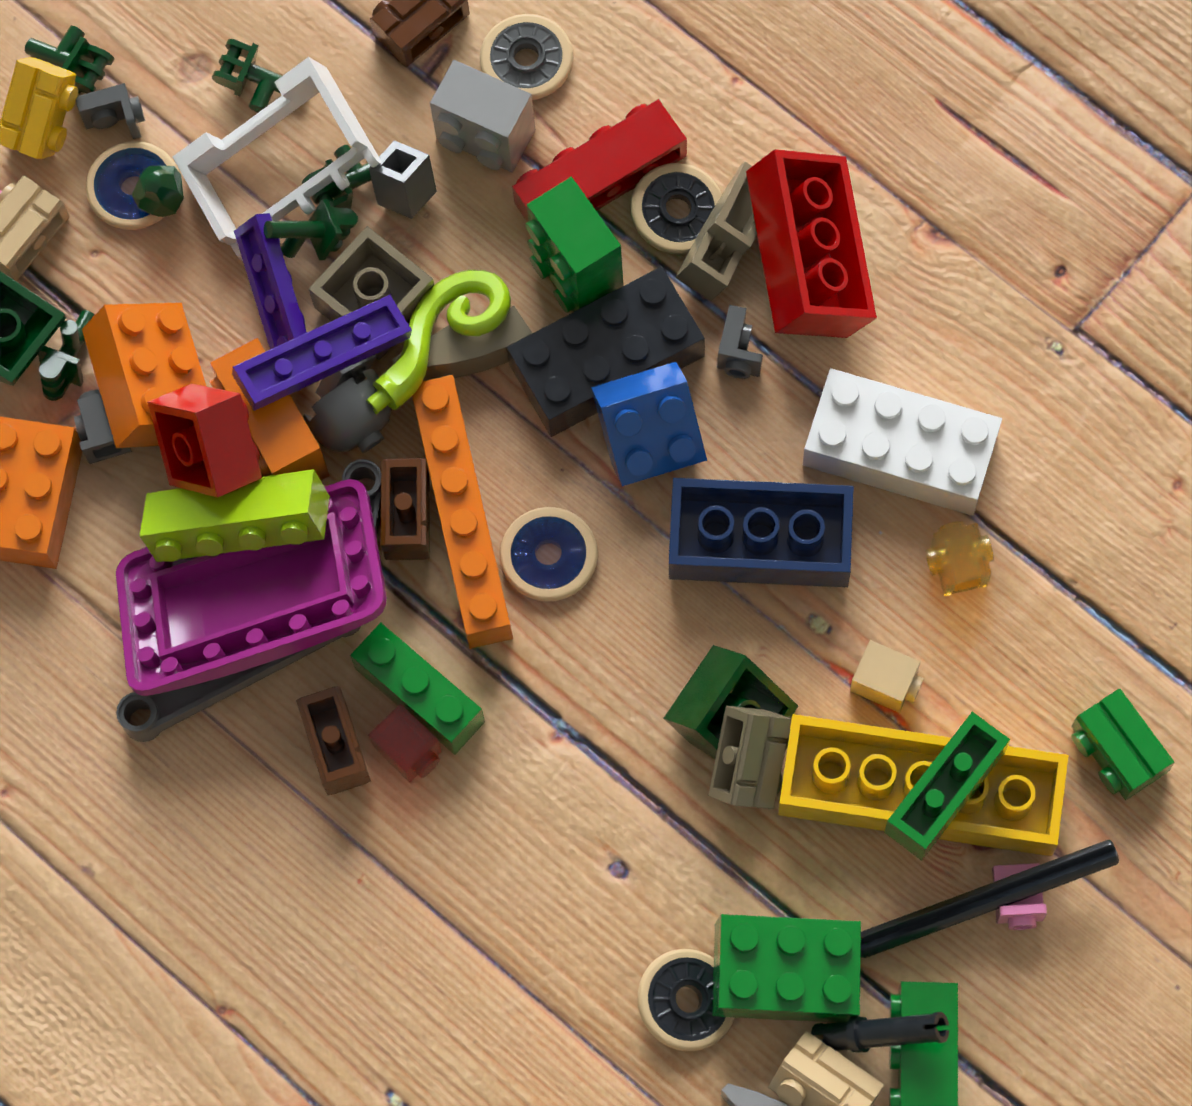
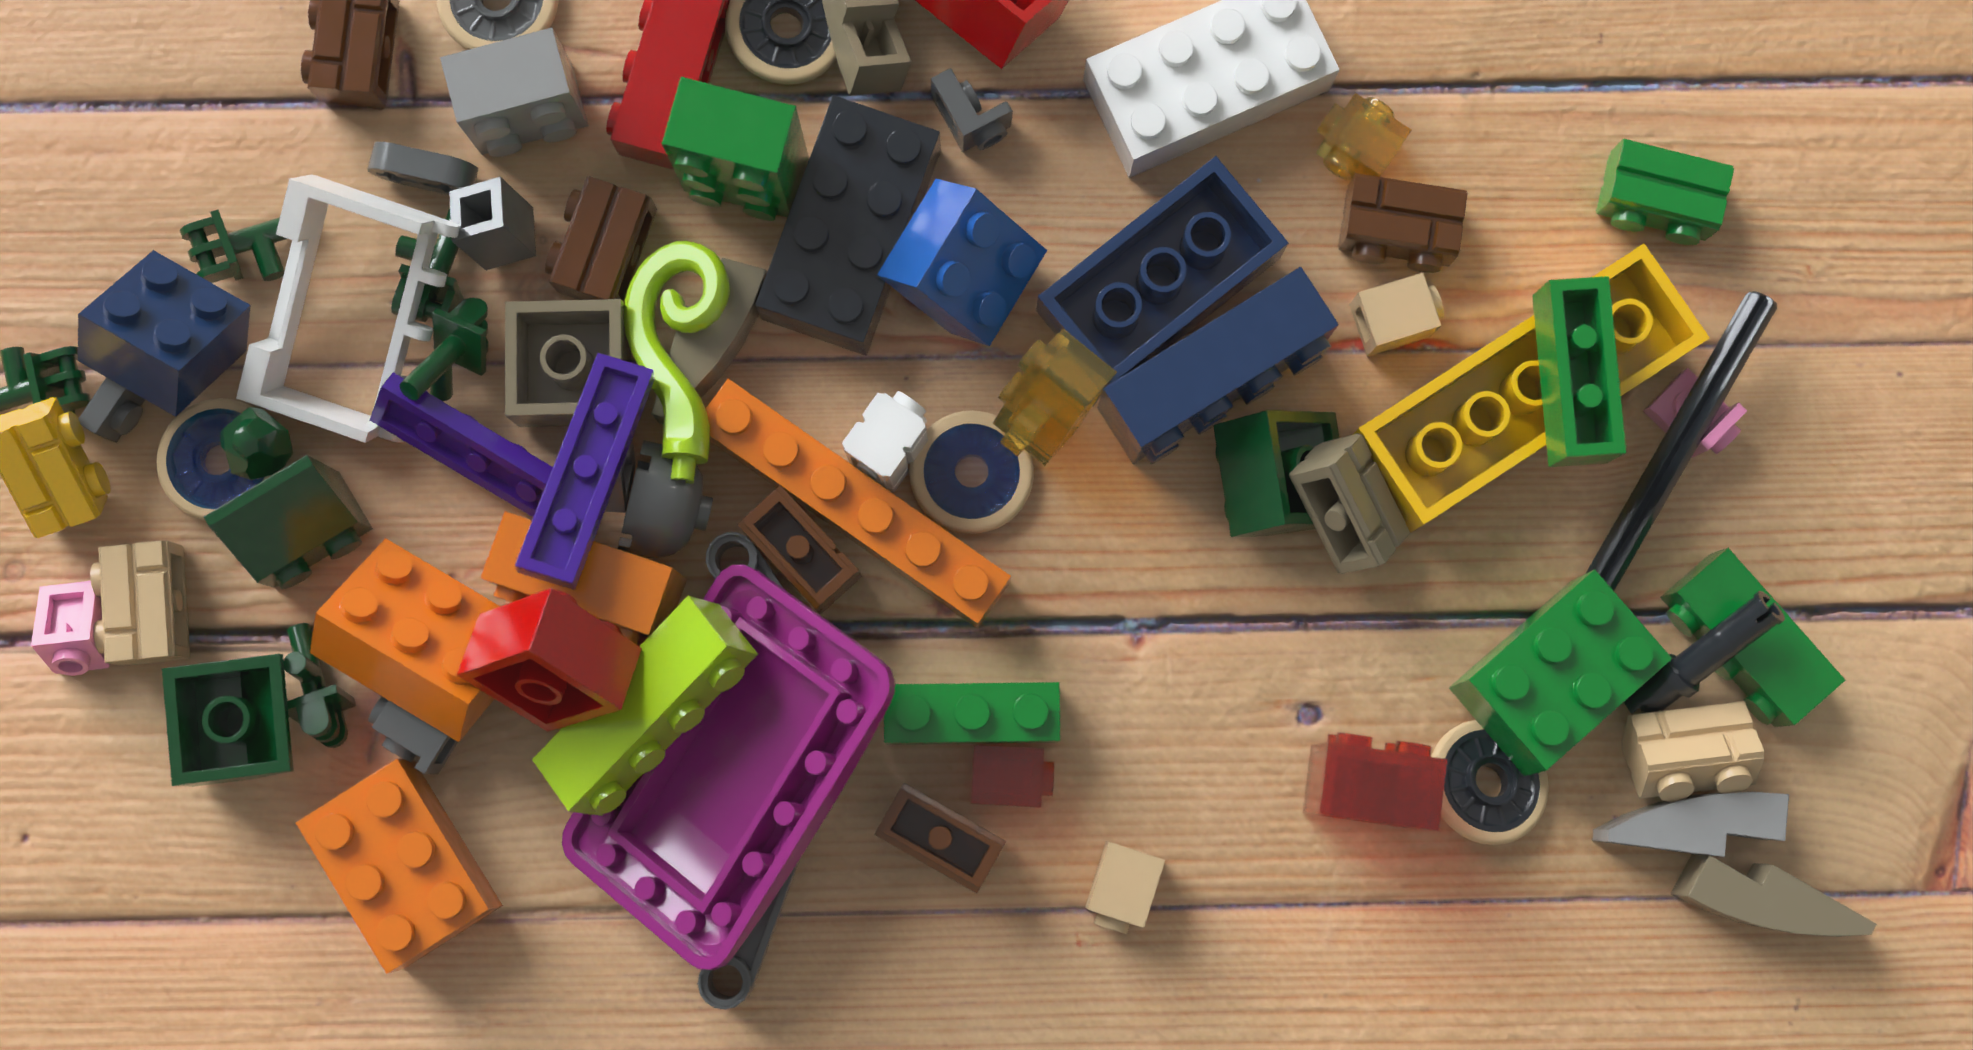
camera: 50 degrees left, 10 degrees up
none -> dark blue brick [78,250,251,417]
none -> dark green slope [204,455,373,589]
none -> dark grey beam [367,142,478,195]
none -> reddish brown brick [545,176,657,303]
none -> white brick [842,391,928,492]
none -> clear yellow brick [993,329,1117,466]
none -> tan brick [1085,841,1165,934]
none -> dark blue brick [1097,267,1339,464]
none -> clear red brick [1303,733,1447,831]
none -> reddish brown brick [1338,173,1468,273]

